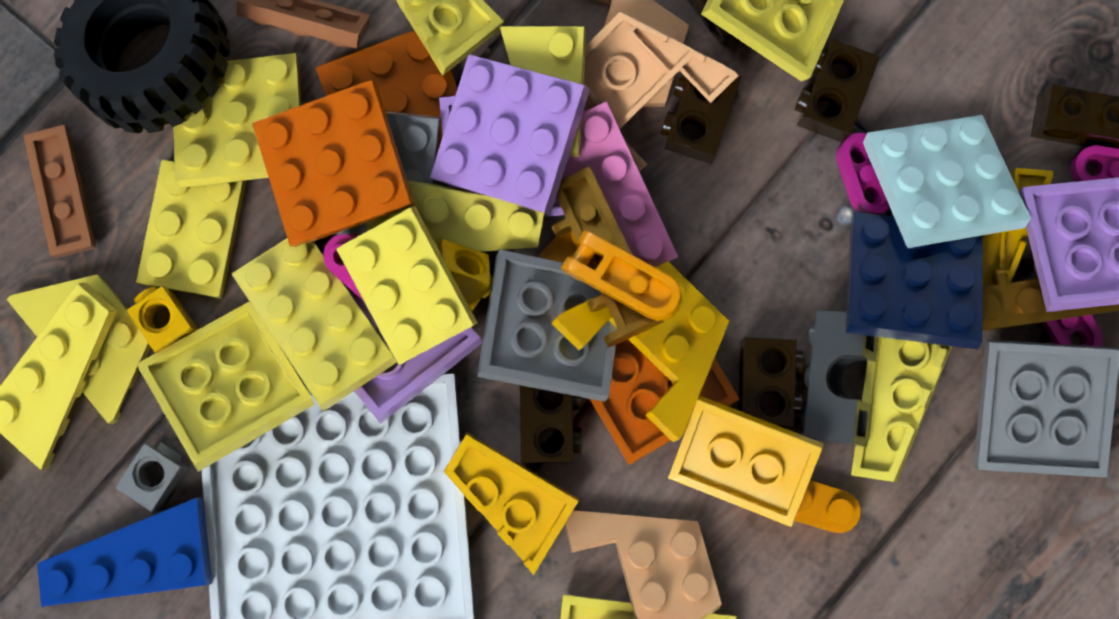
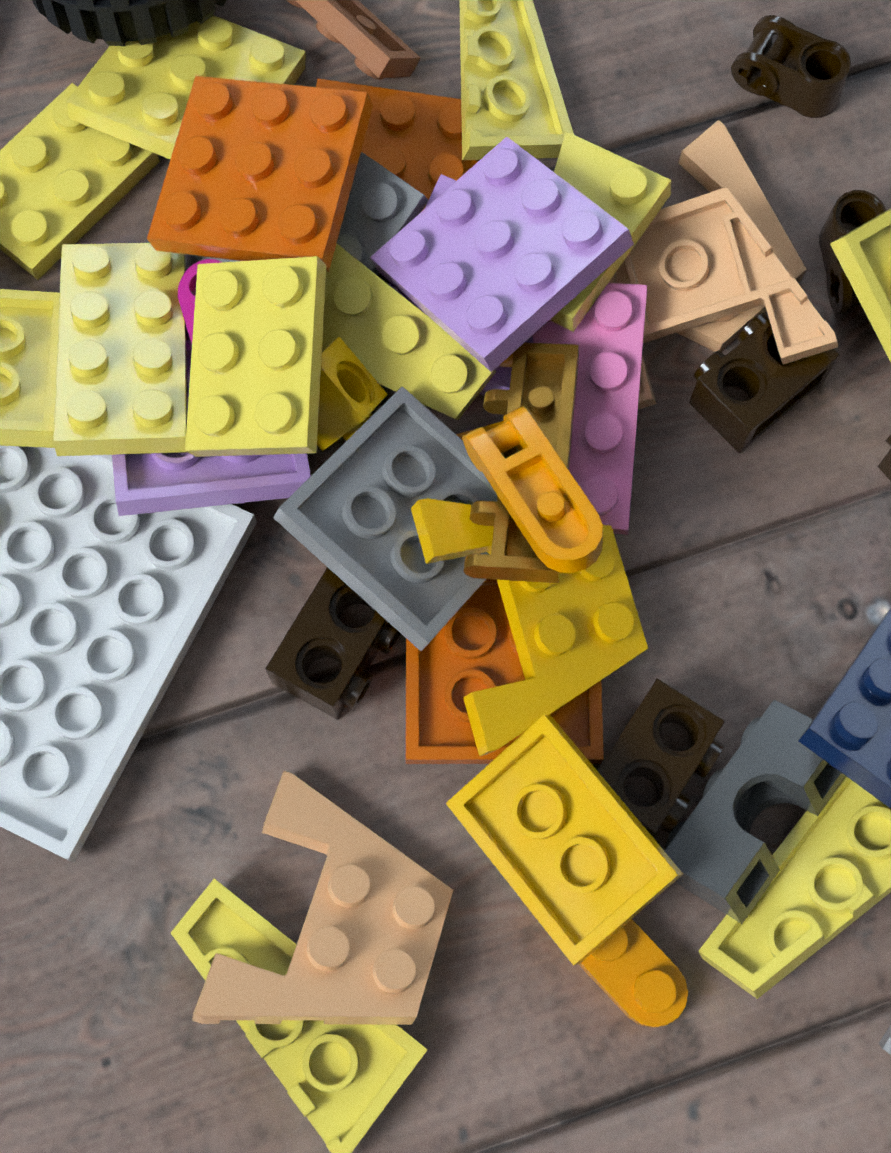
camera: 30 degrees right, 10 degrees down
yellow wing [444,432,579,575] -> none

